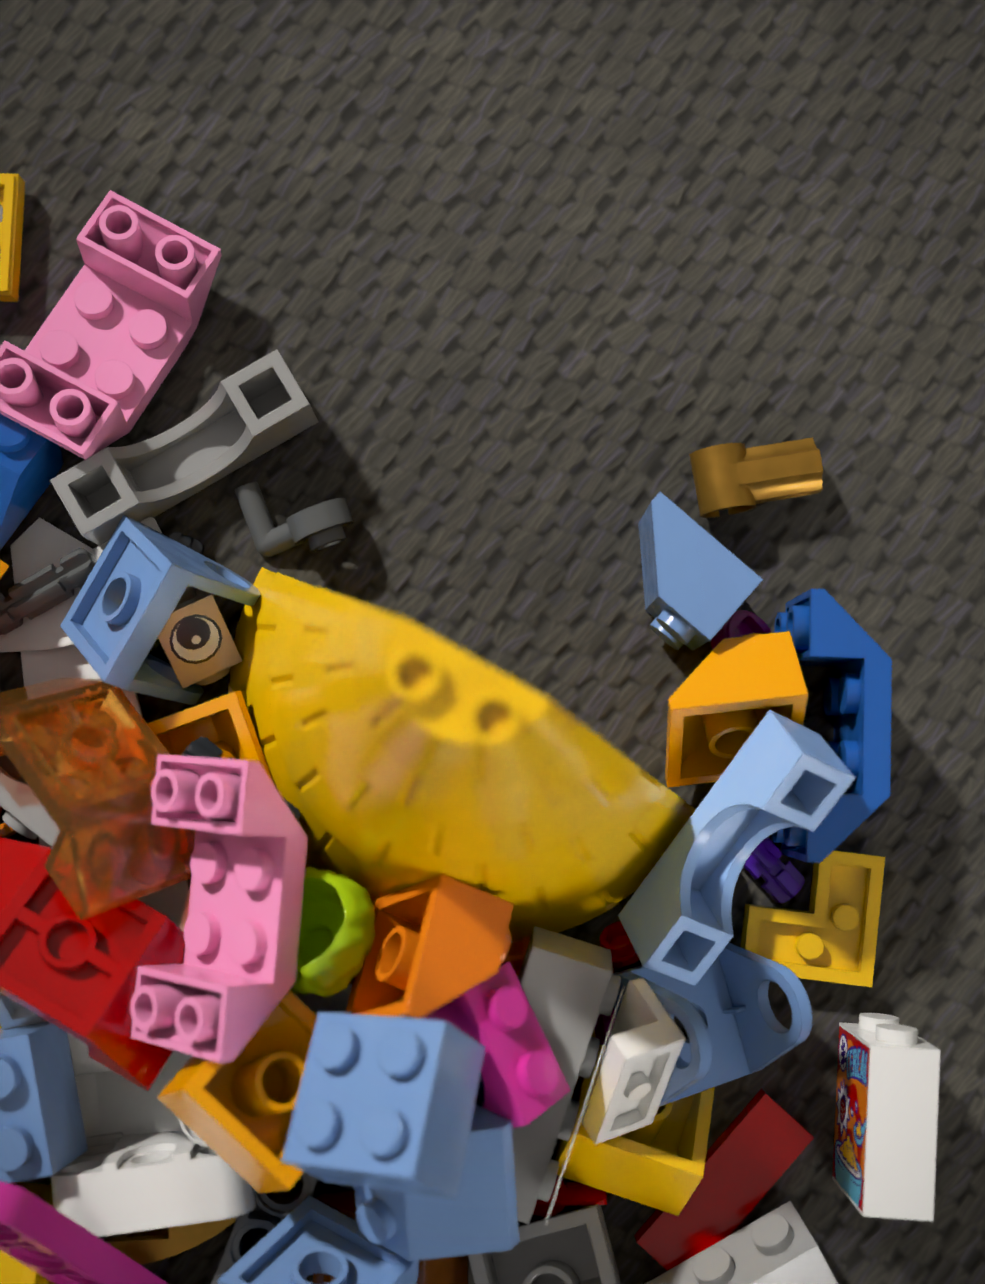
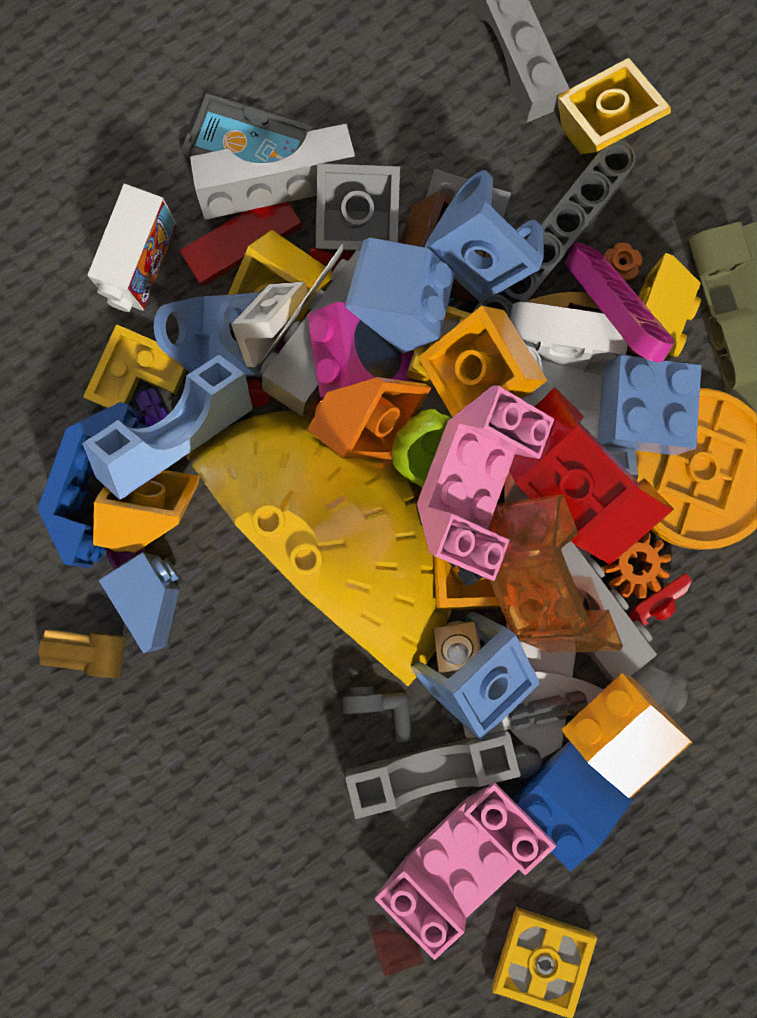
camera: 165 degrees left, 0 degrees up
medium blue brick [281,1011,486,1200] -> none
none -> clear red tile [372,930,424,976]
none -> dark grey hinge [513,745,543,780]

